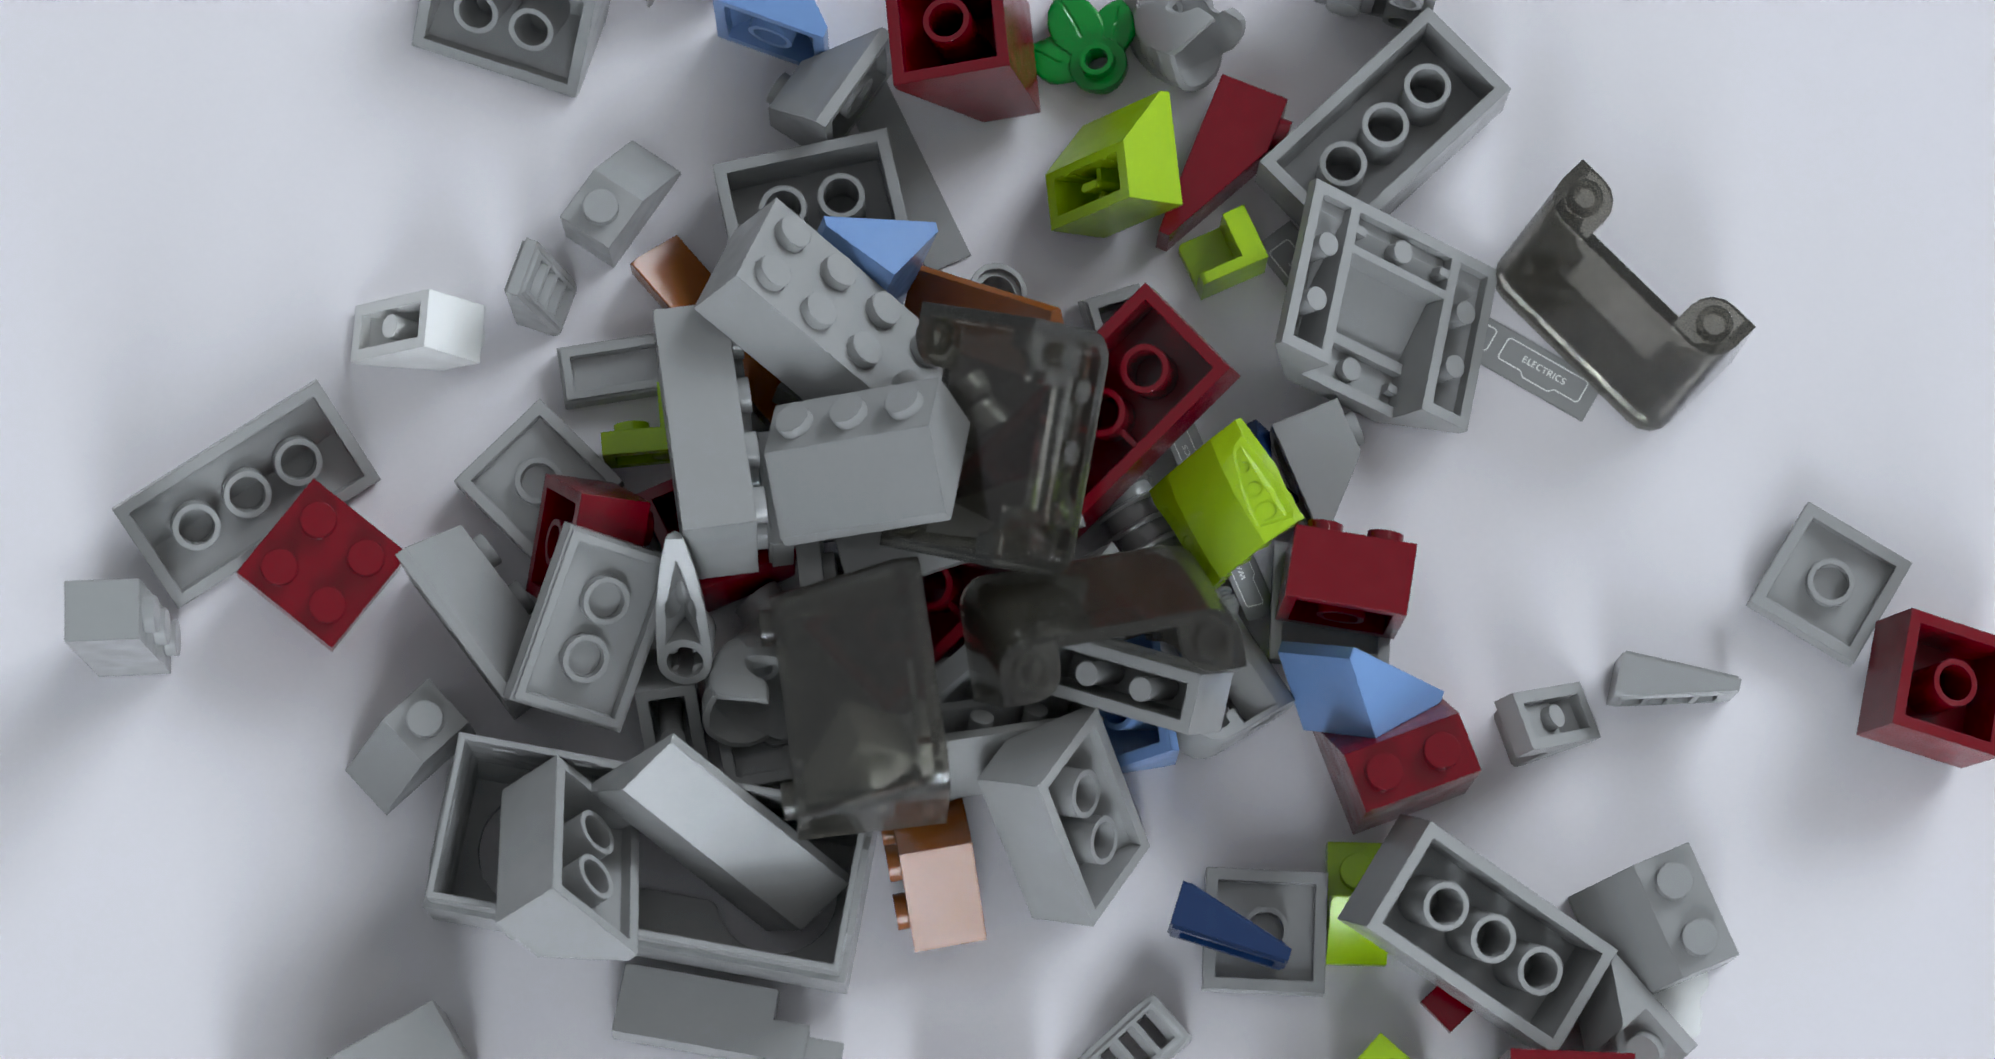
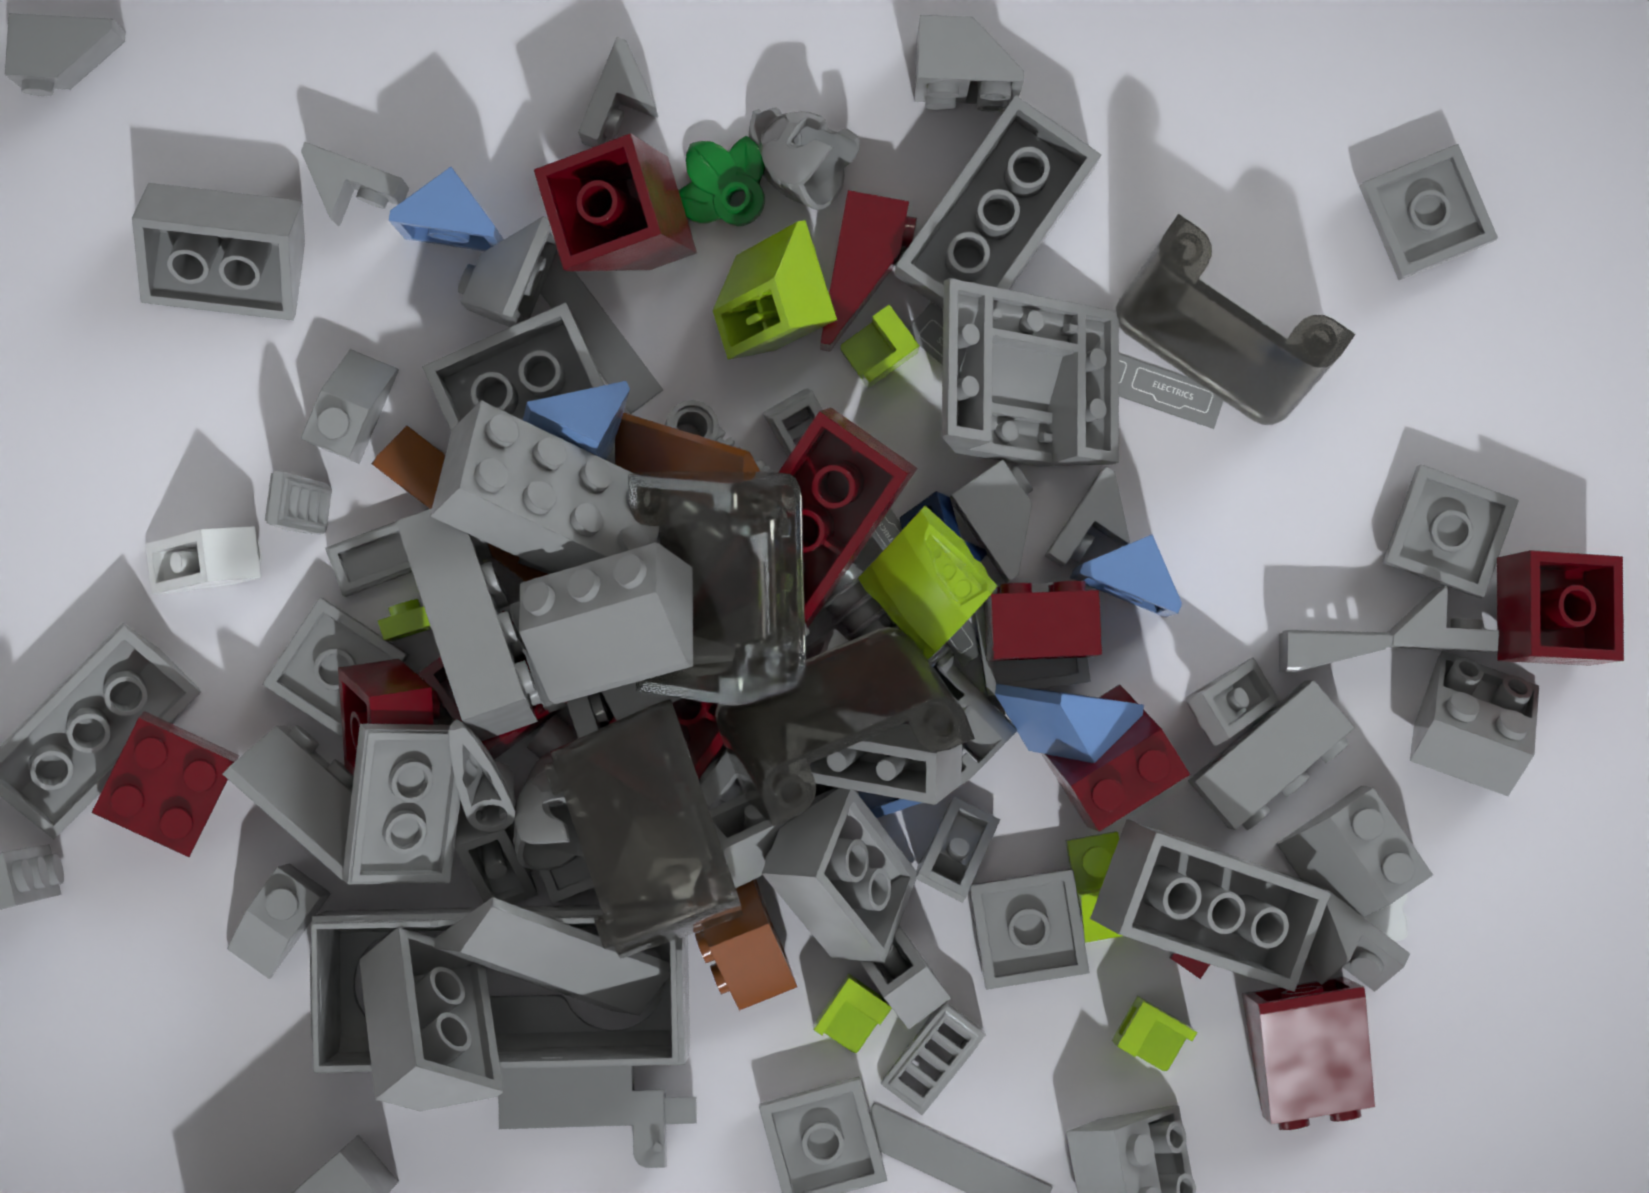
camera: 10 degrees left, 10 degrees up
dark blue slope [1167,880,1292,971] -> none
none -> lime panel [813,973,892,1053]
none -> light grey slope [860,925,951,1029]
none -> light grey slope [915,796,1000,903]
none -> light grey slope [1044,466,1130,567]
none -> medium blue slope [1069,534,1182,617]
none -> light grey brick [1188,680,1355,830]
none -> light grey plate [1359,144,1498,280]
none -> light grey slope [1388,586,1499,652]
none -> light grey slope [1410,651,1539,796]

